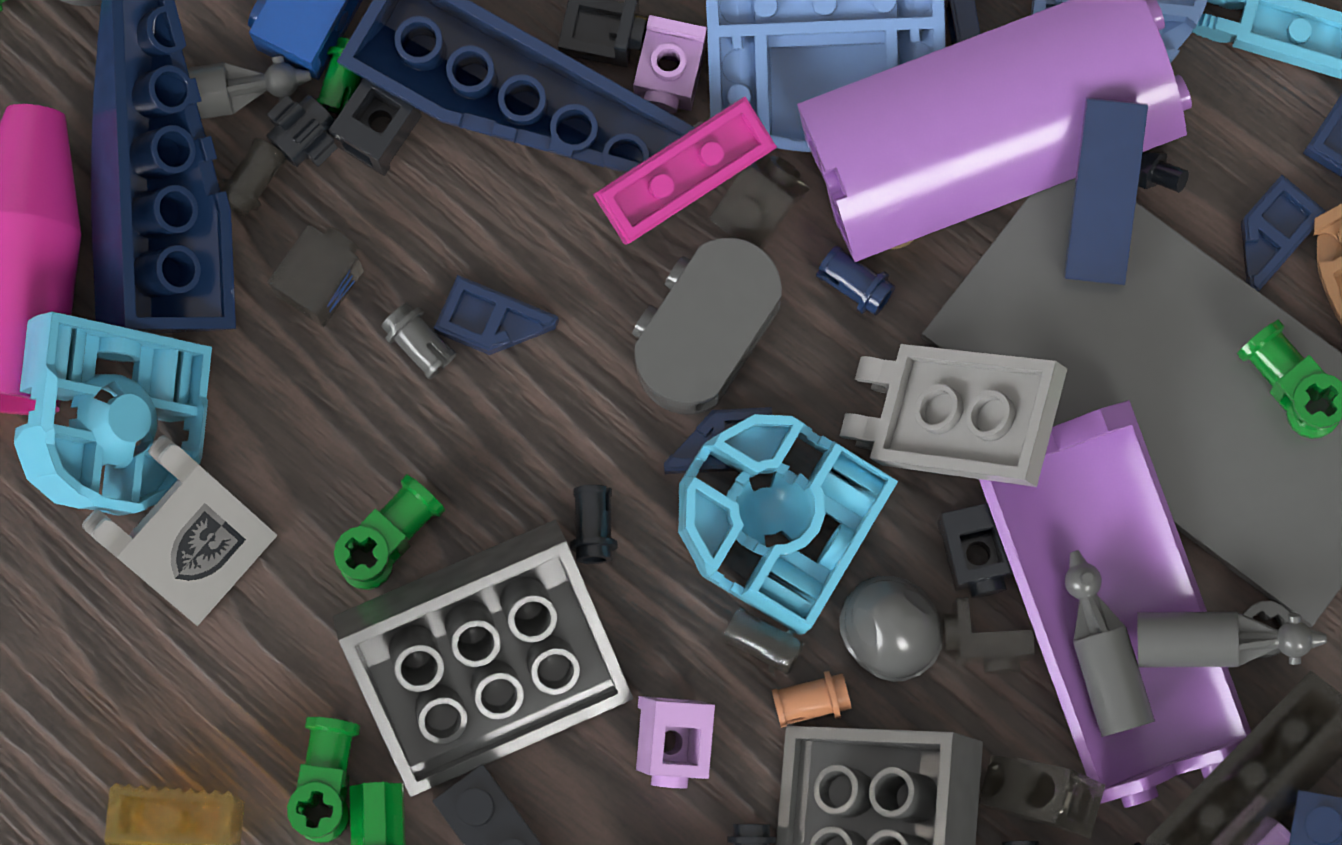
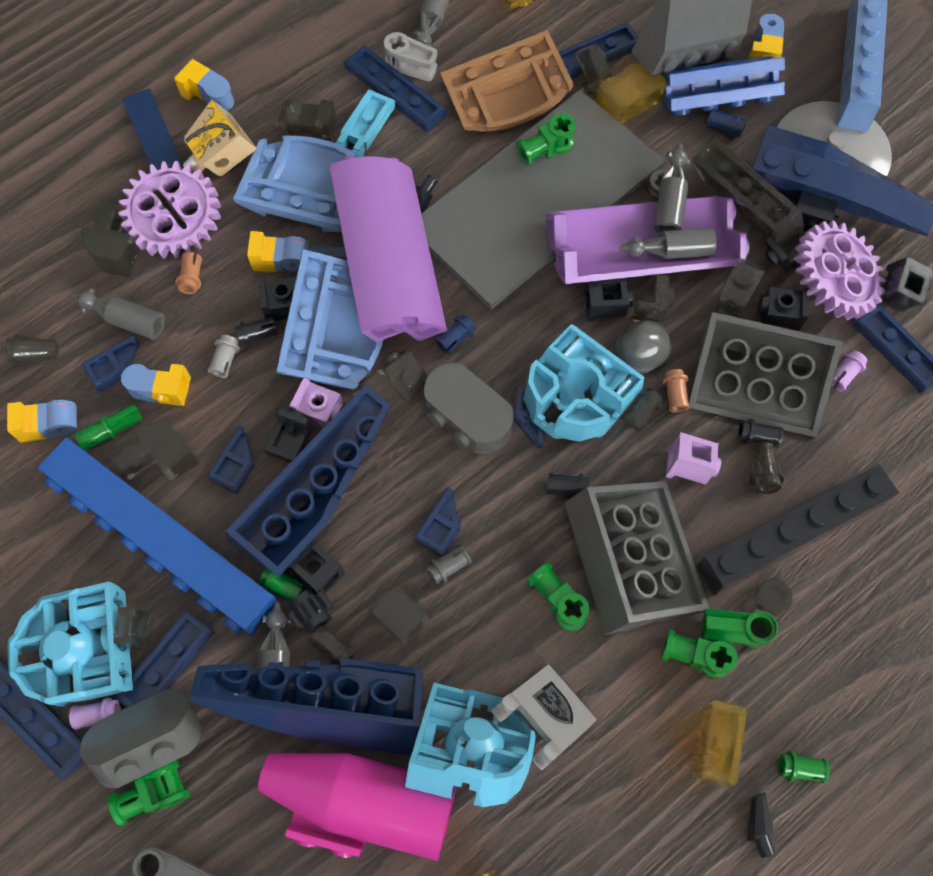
camera: 85 degrees left, 10 degrees down
dark pink tile [593,97,777,245] -> none
light grey tile [839,344,1067,487] -> none
dark blue tile [1064,97,1148,285] -> none
dark blue tile [1241,175,1327,292] -> none

